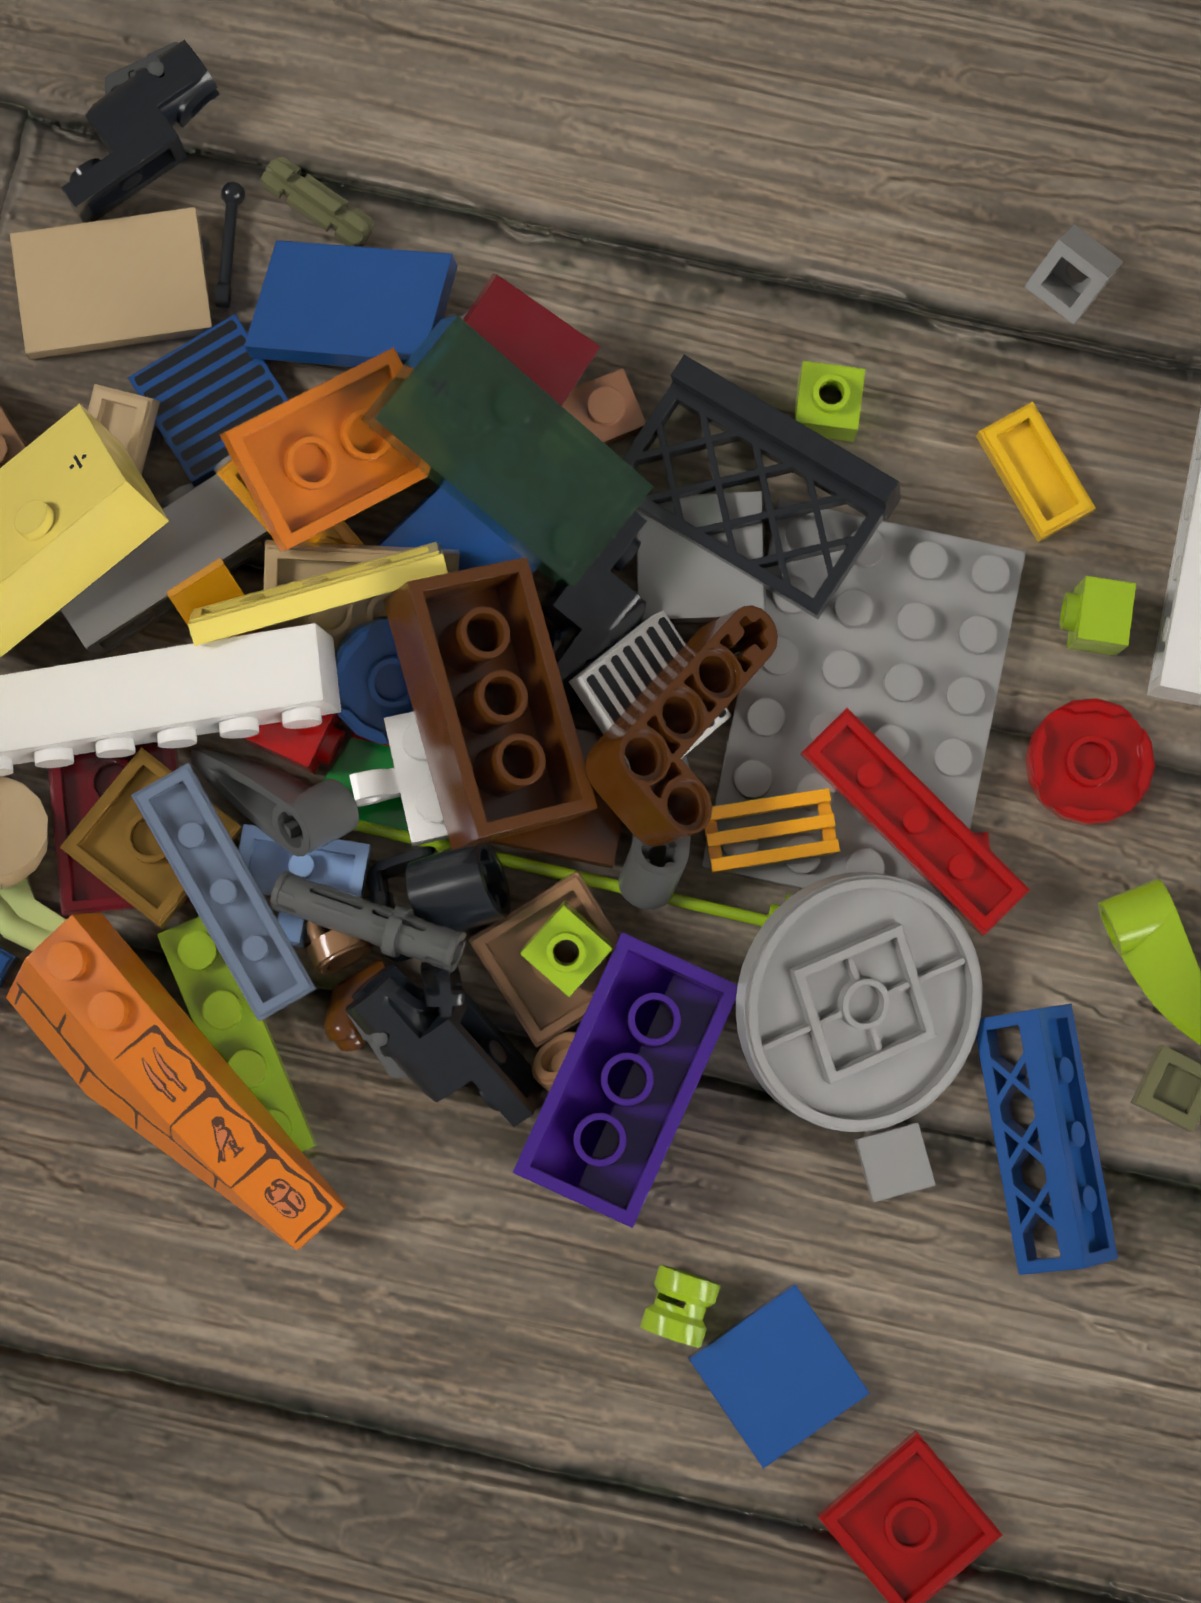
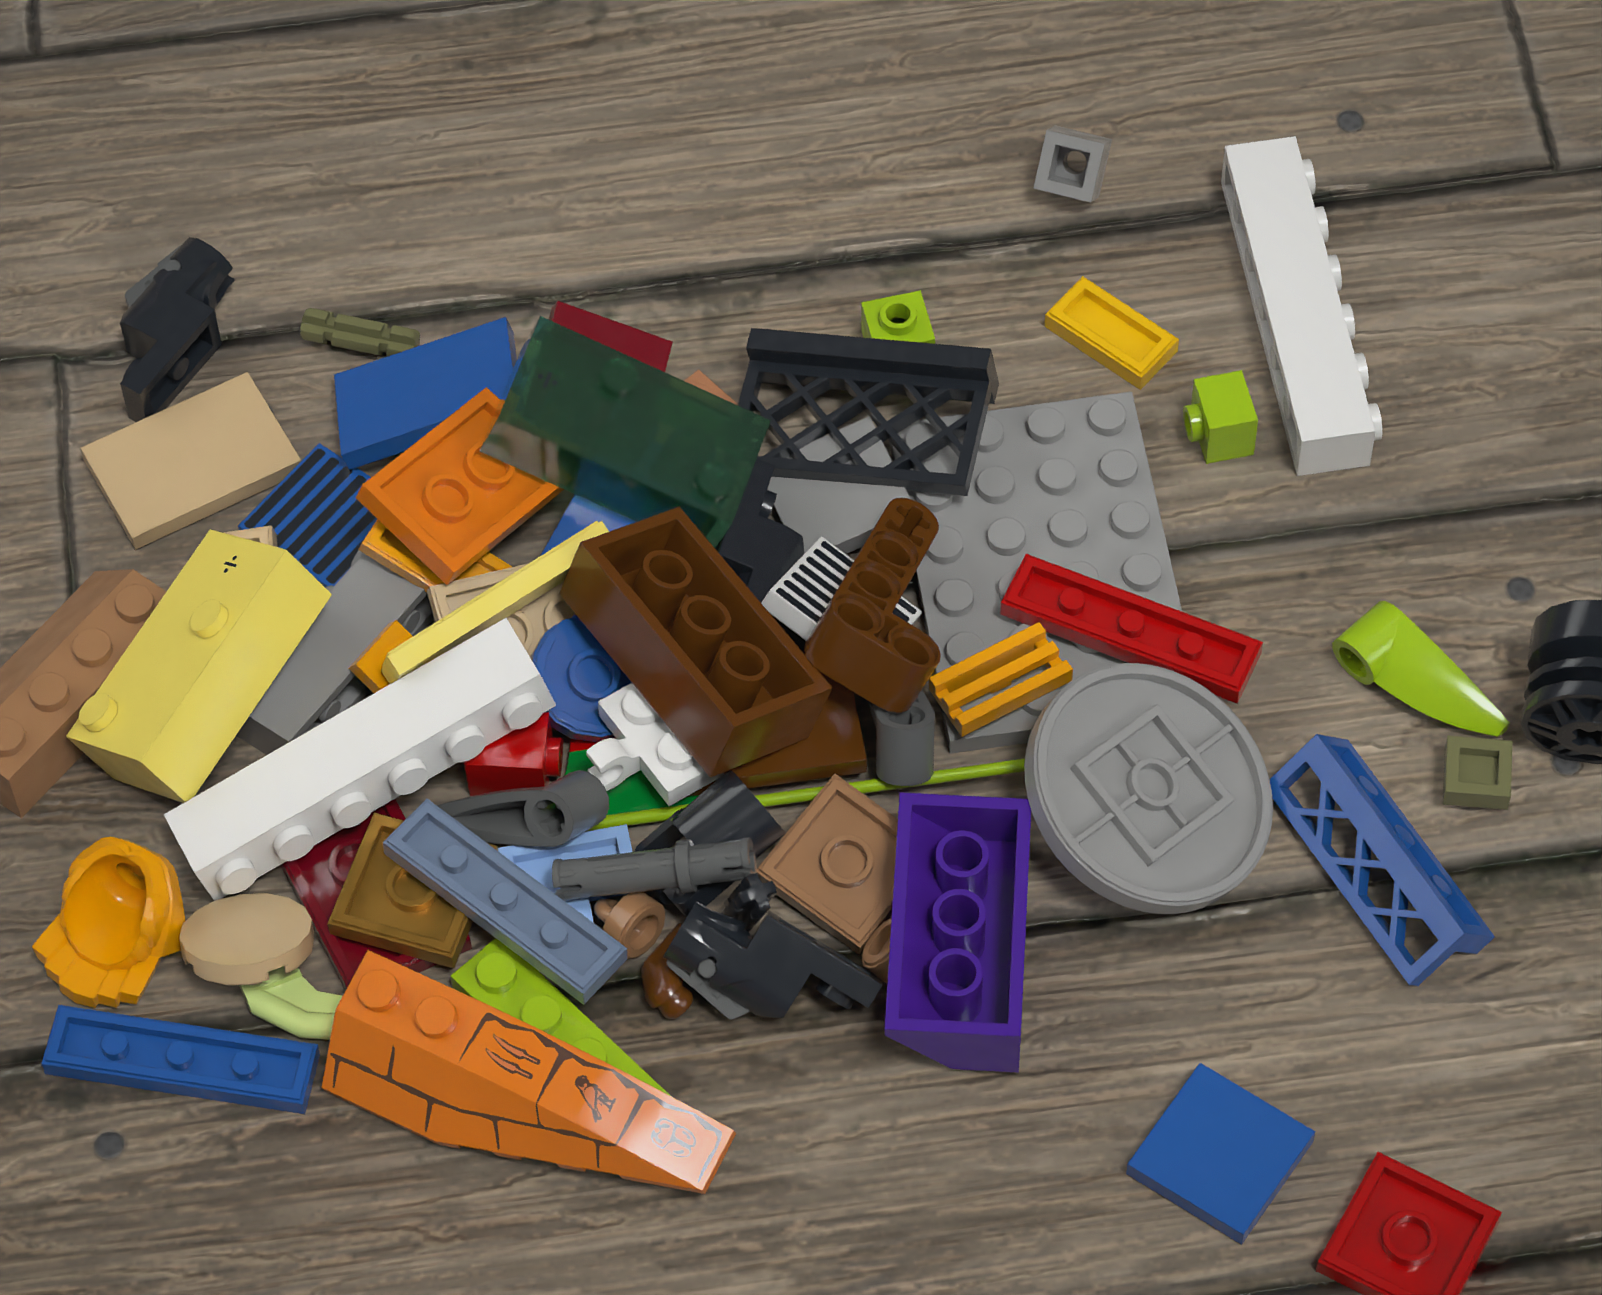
camera: 15 degrees left, 25 degrees down
black hinge [215,181,245,308] -> none
lime plate [520,901,613,997] -> none
lime wheel [640,1264,721,1348] -> none
light grey tile [854,1123,936,1202] -> none
red tile [1025,698,1155,826] -> none

